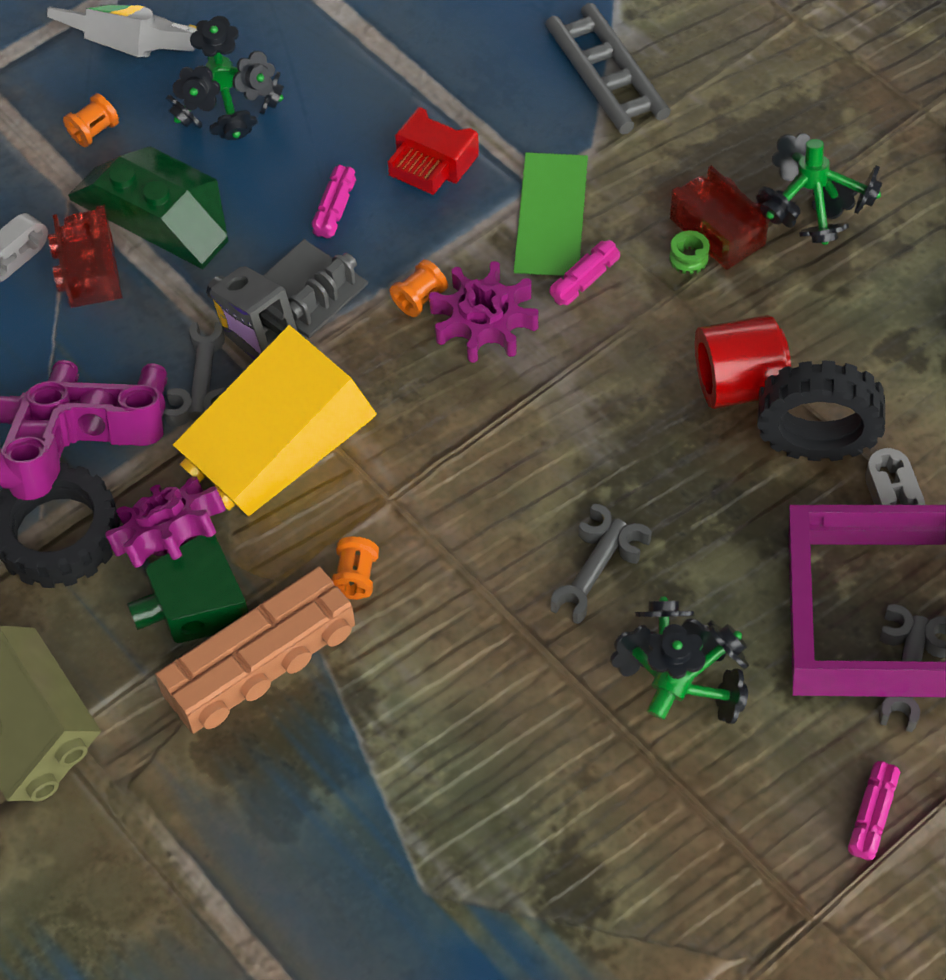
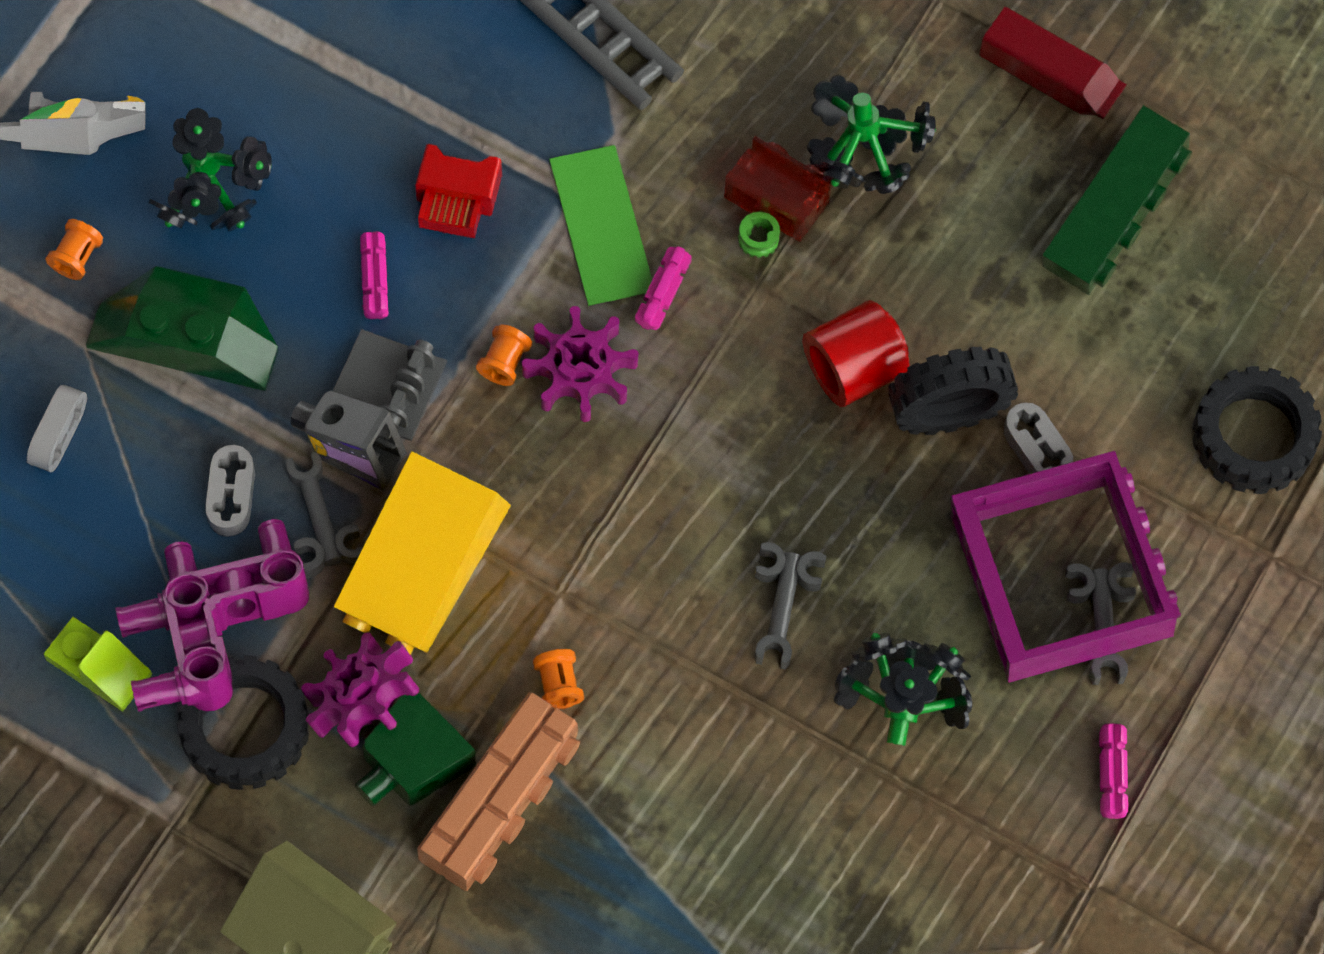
camera: 25 degrees left, 10 degrees up
clear red hinge [48,205,123,308] -> none
none -> light grey beam [206,445,255,537]

